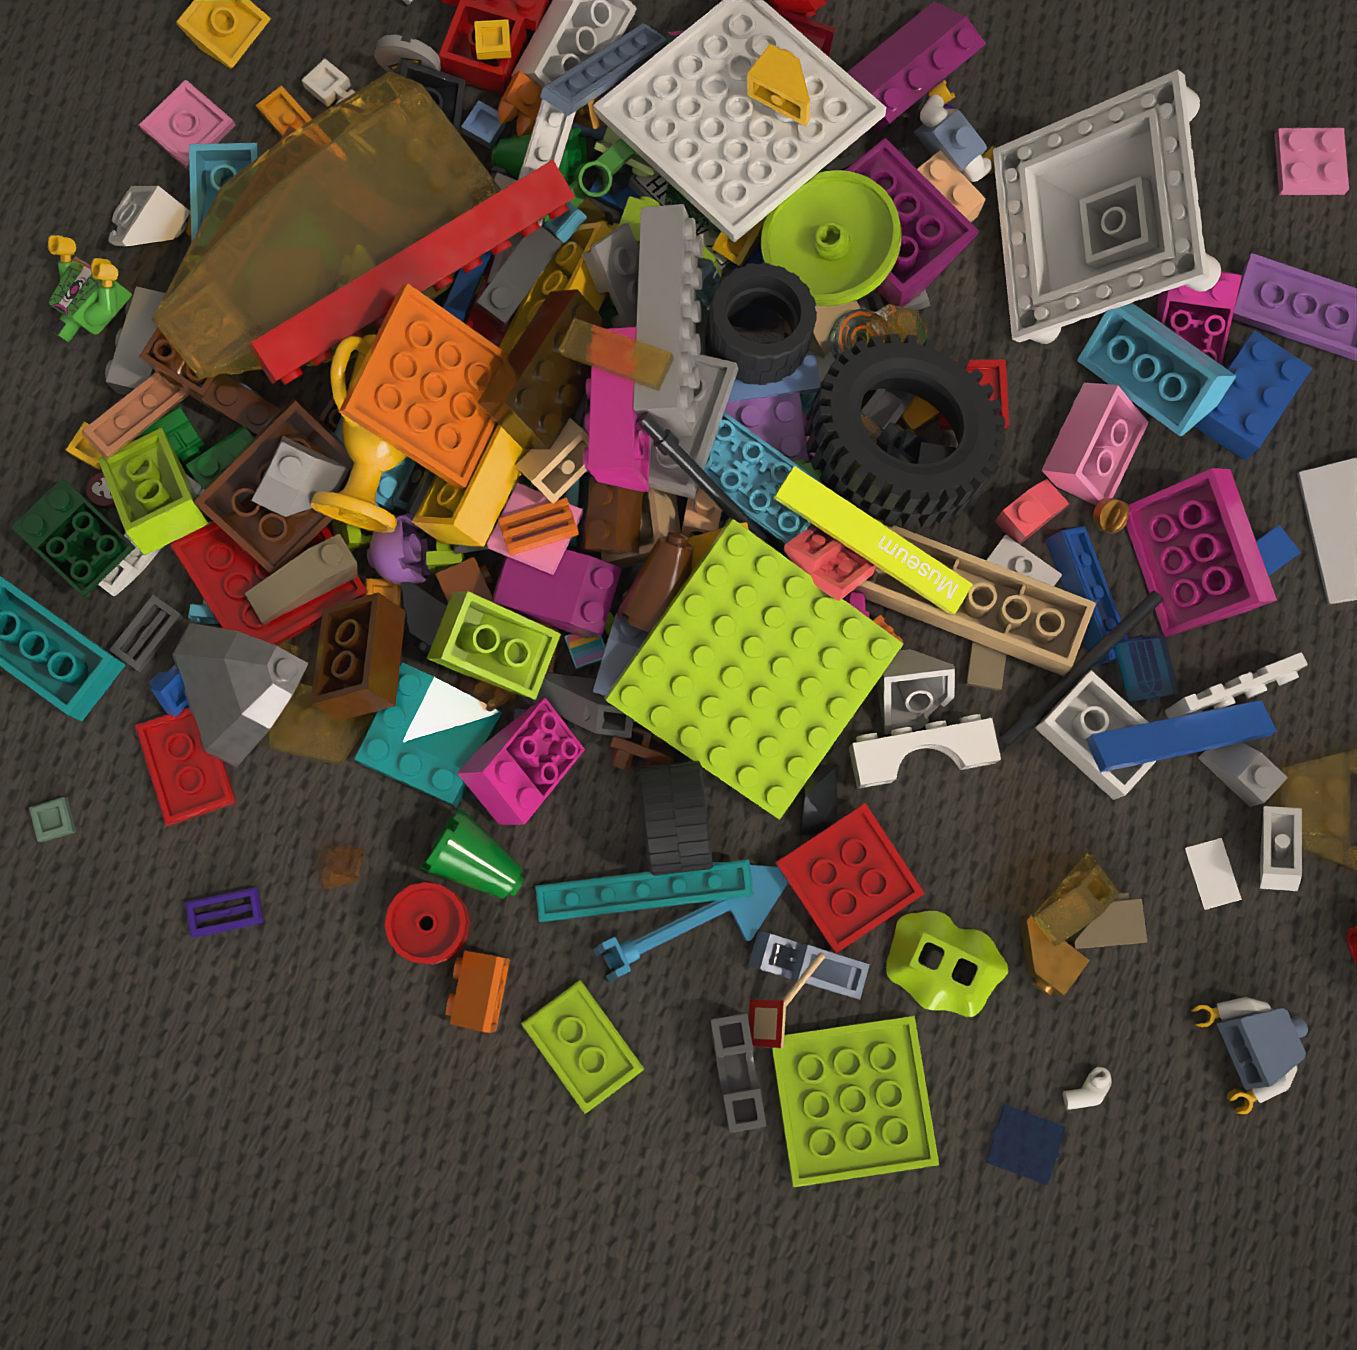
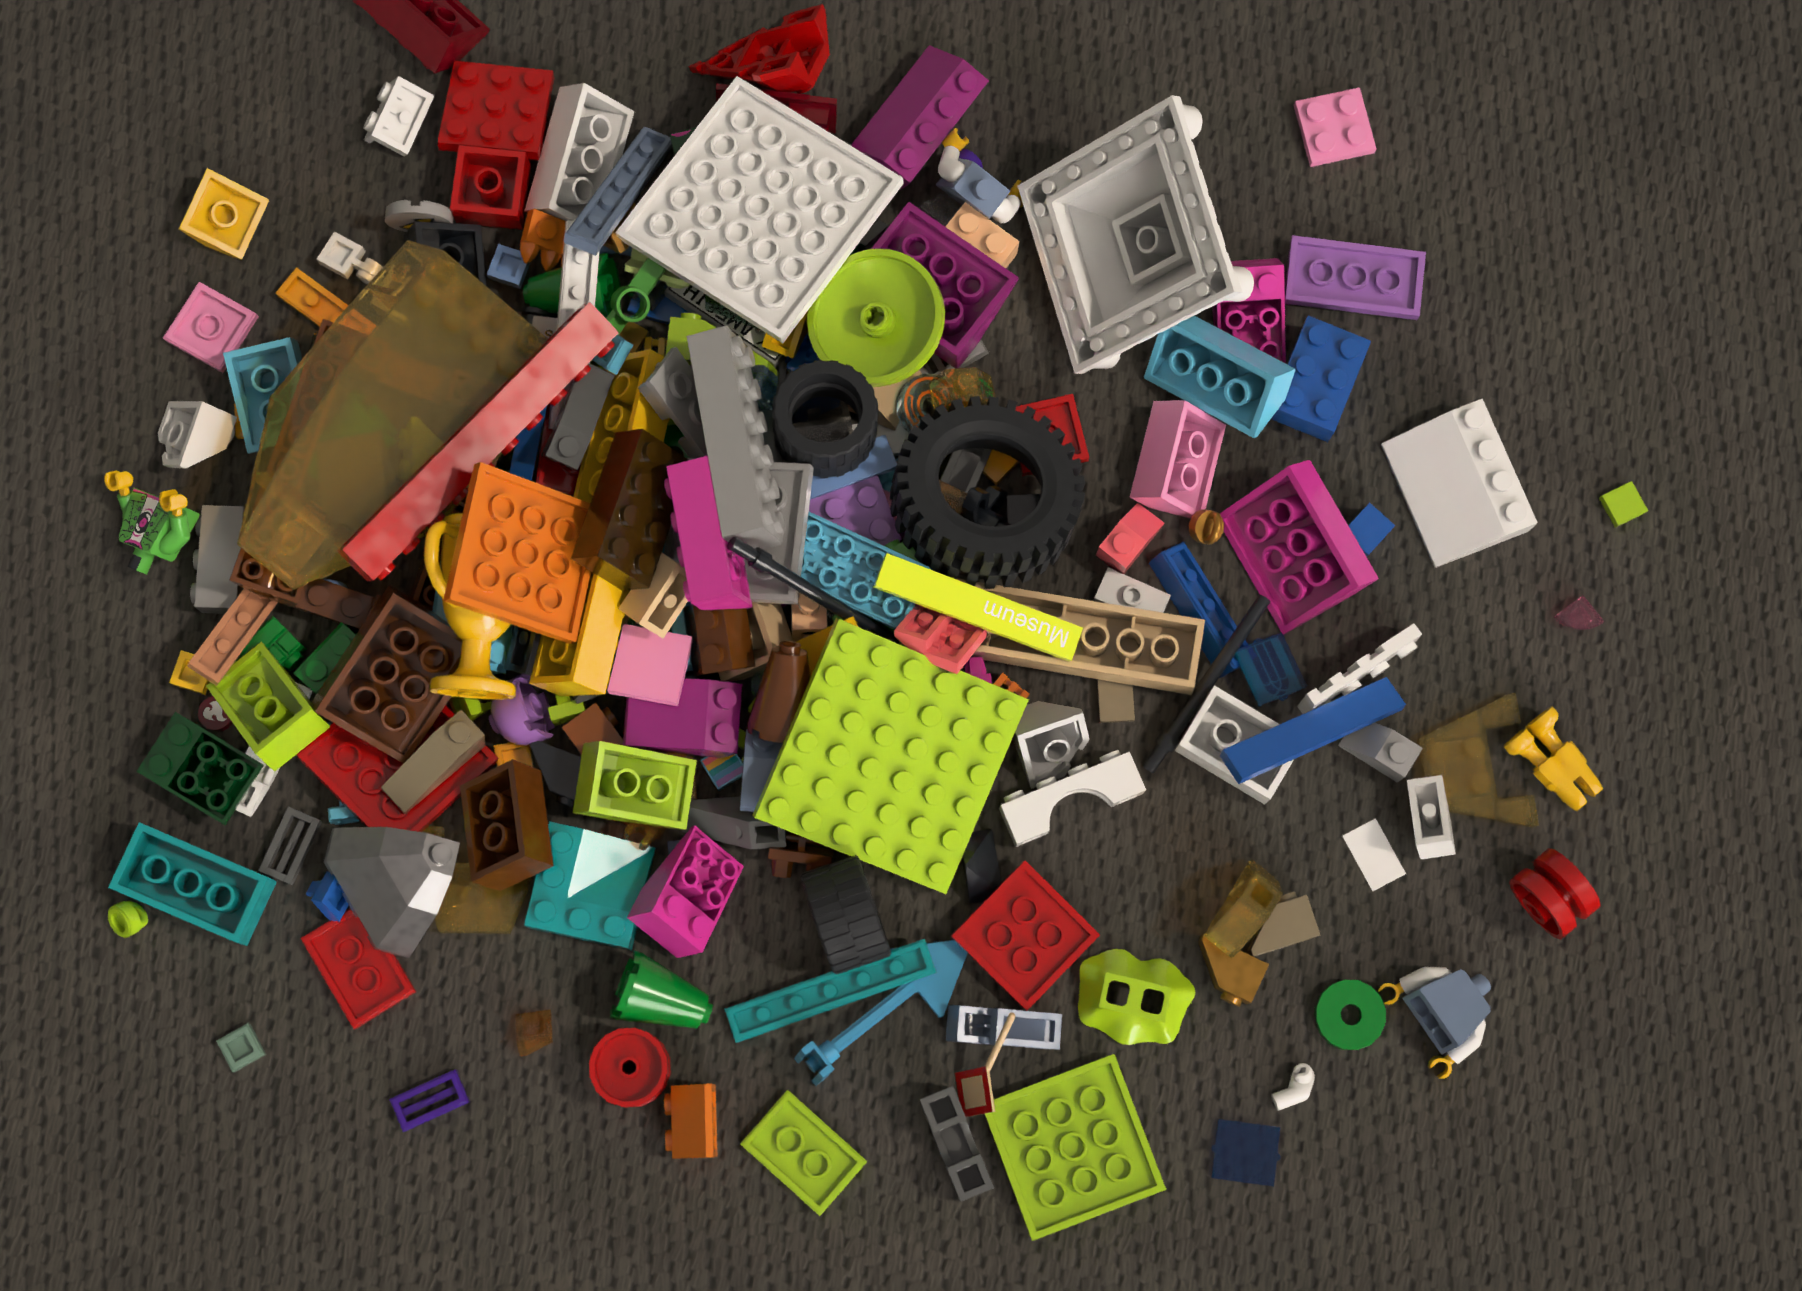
camera: 10 degrees left, 0 degrees up
light grey slope [251,436,349,517] -> none
yellow plate [474,19,511,60] -> none
orange tile [498,498,579,556] -> none
clear yellow tile [559,318,674,391] -> none
yellow slope [747,44,810,127] -> none
none -> green tile [1315,980,1386,1050]

